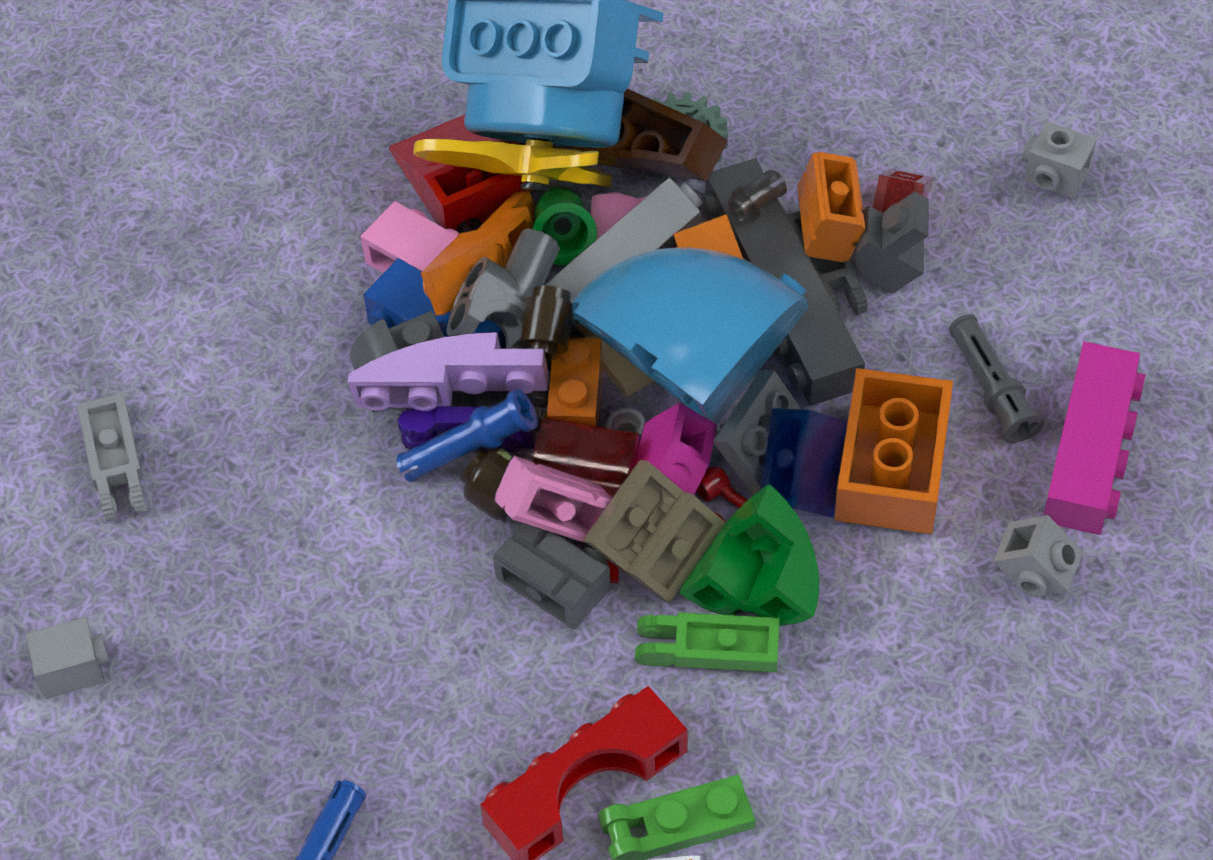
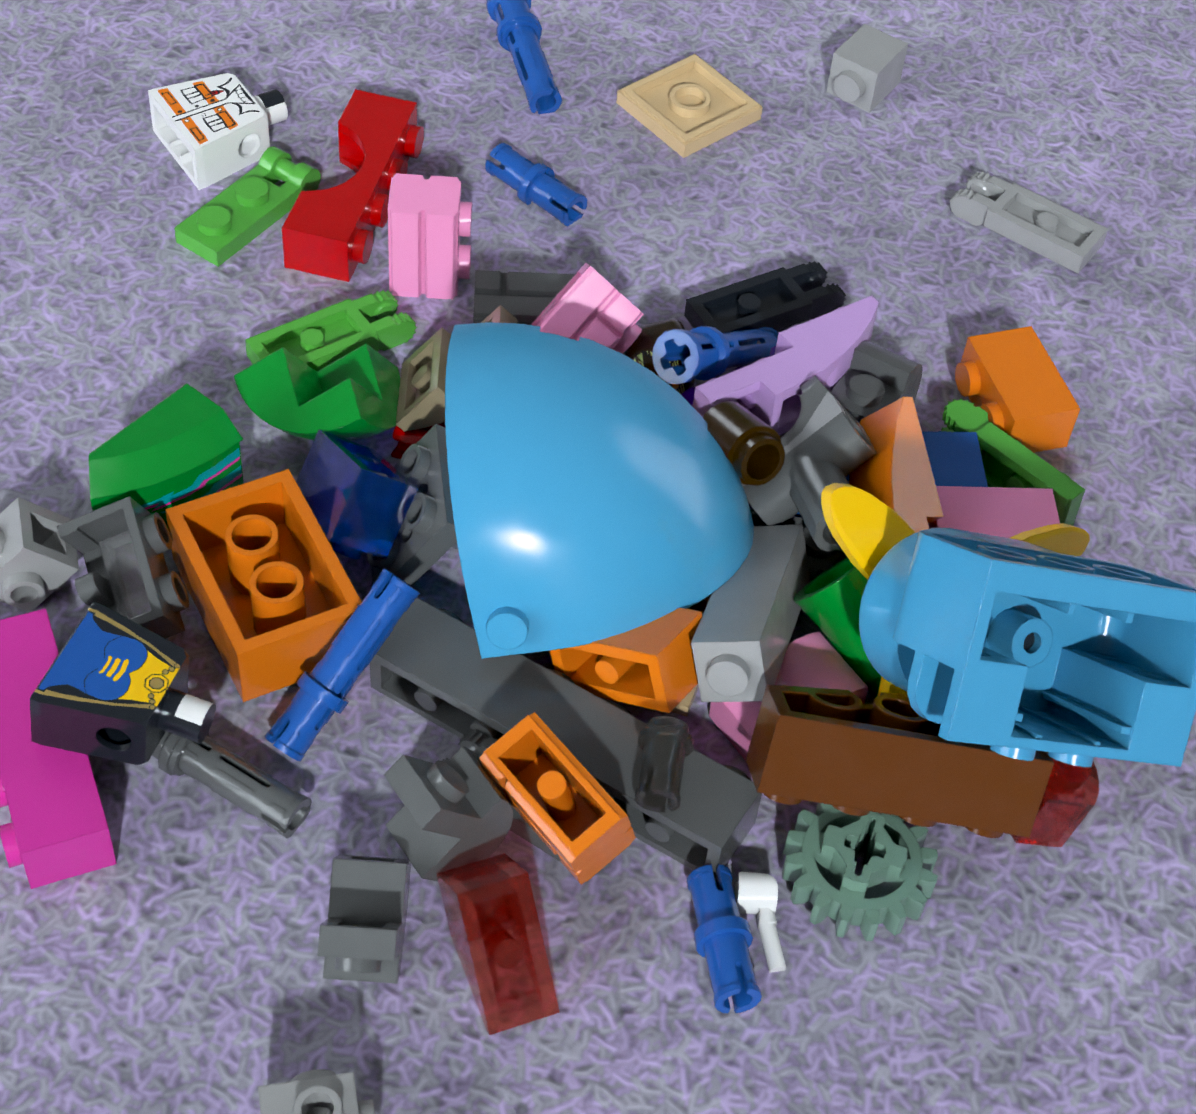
camera: 135 degrees right, 5 degrees down
none -> torso [30,602,216,765]
none -> dark grey window [57,496,189,639]
none -> green slope [88,383,244,544]
none -> blue pin [264,568,420,761]
none -> dark grey brick [317,854,411,984]
none -> bright pink brick [388,173,472,300]
none -> blue pin [485,143,587,227]
none -> tan tile [616,54,763,158]
none -> black hinge [684,261,846,333]
none -> blue pin [686,864,762,1013]
none -> white hand [734,872,787,973]
none -> bright green hinge [941,398,1086,526]
none -> orange brick [955,326,1080,453]

